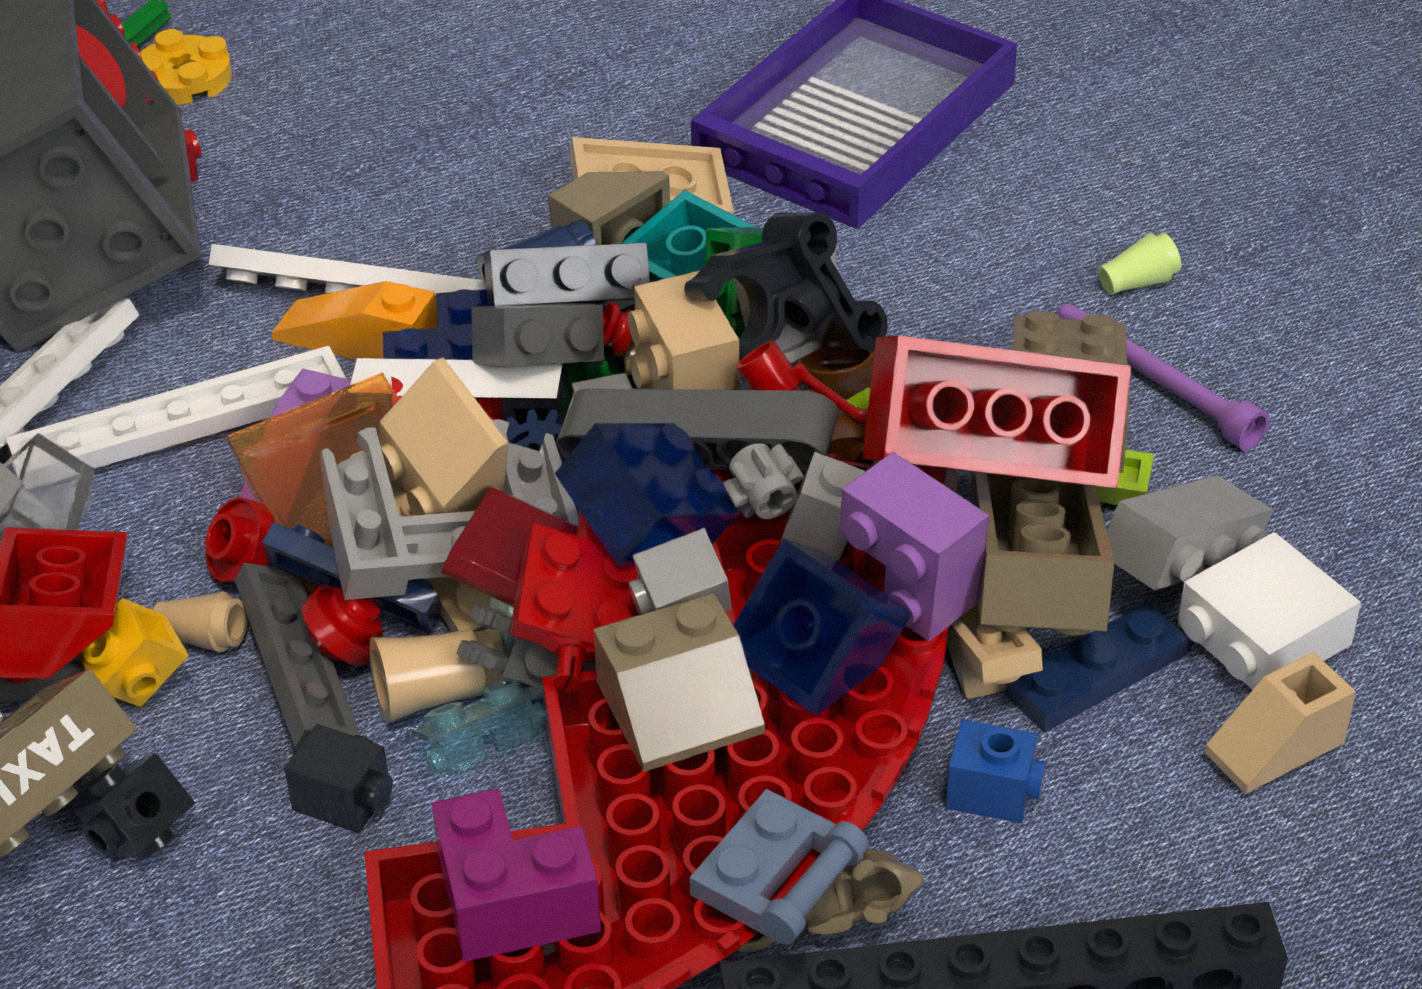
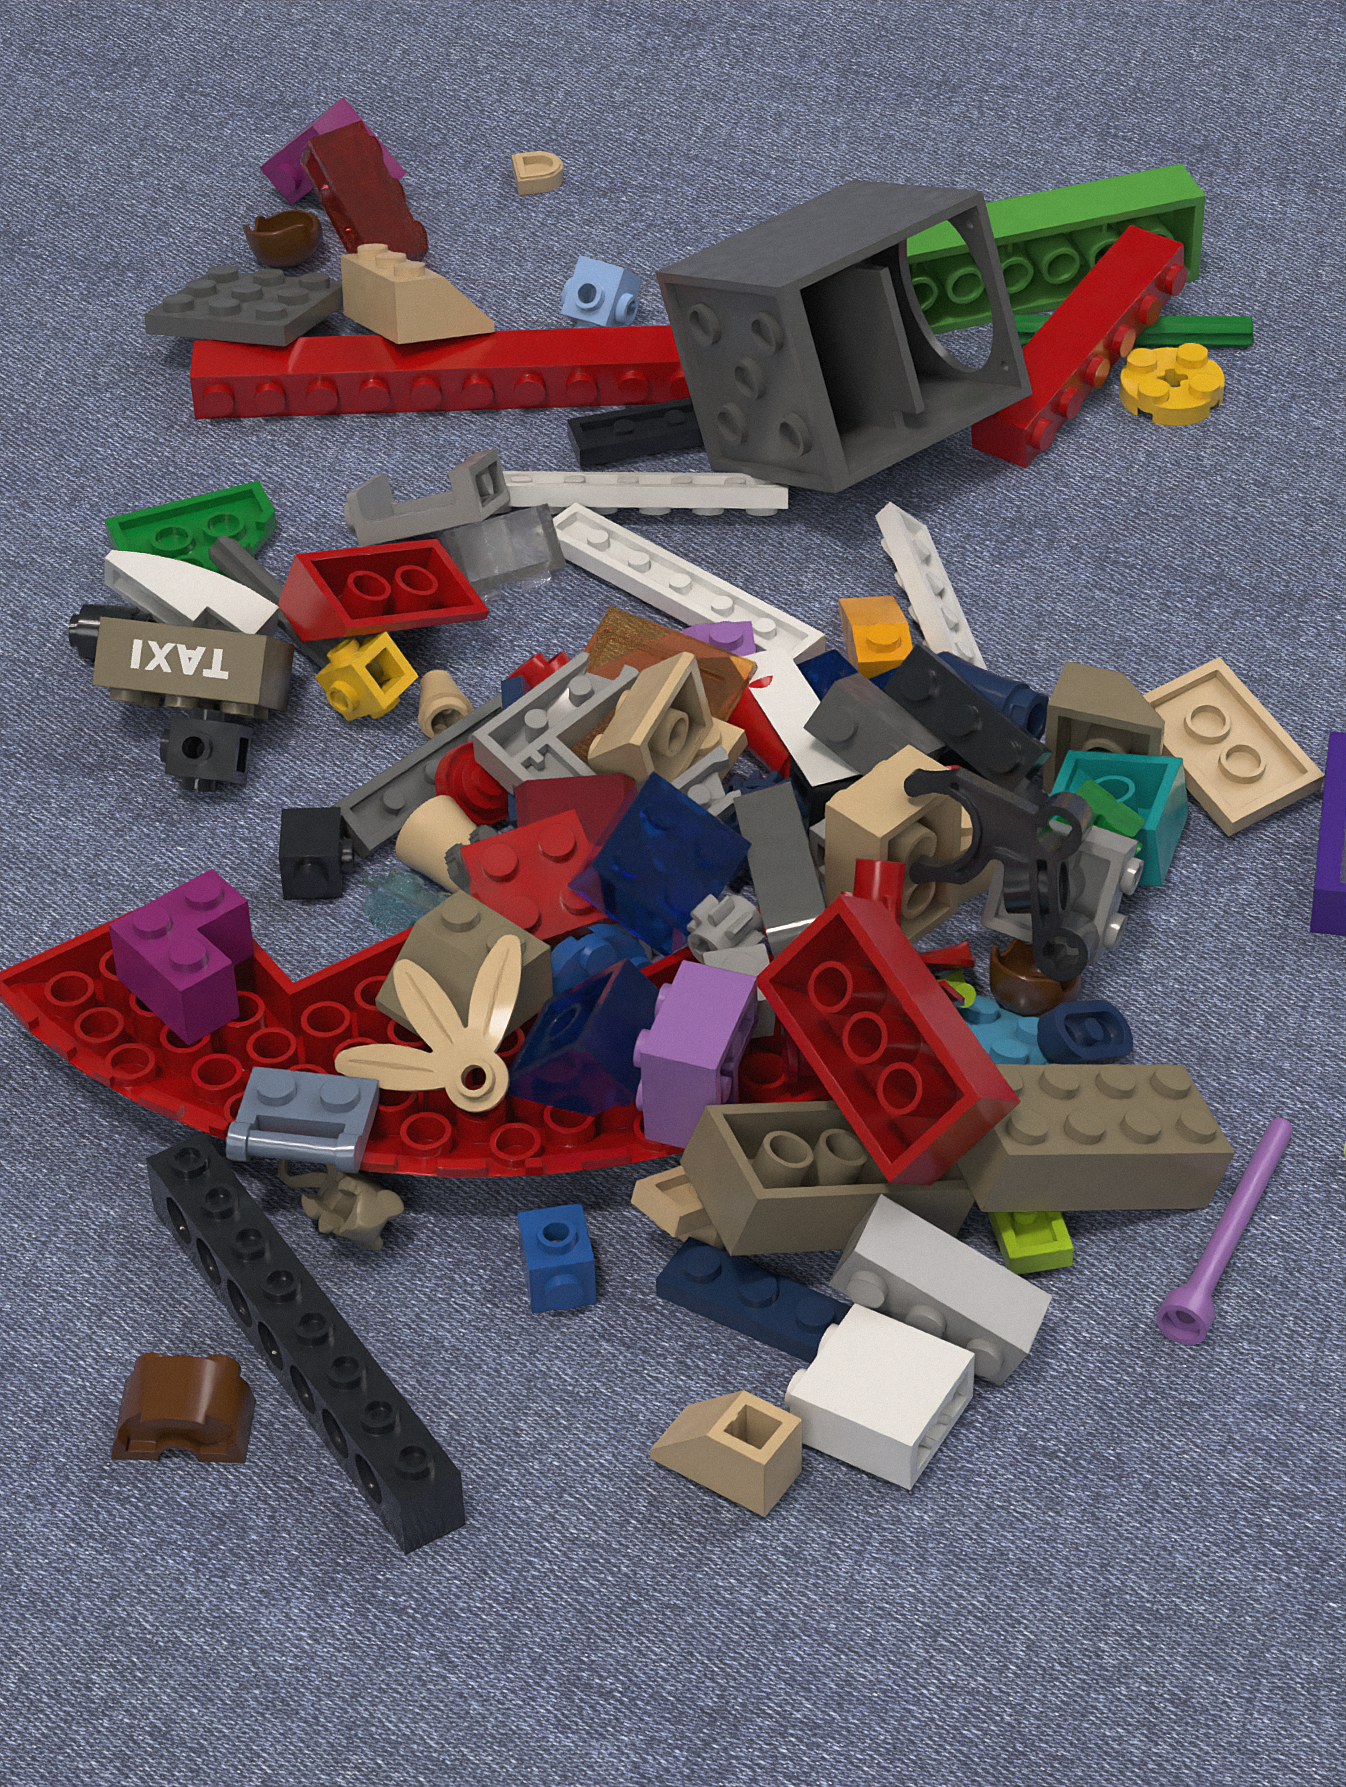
camera: 65 degrees right, 0 degrees up
light grey brick [628,528,731,615] -> none
none -> tan plant [335,934,522,1113]

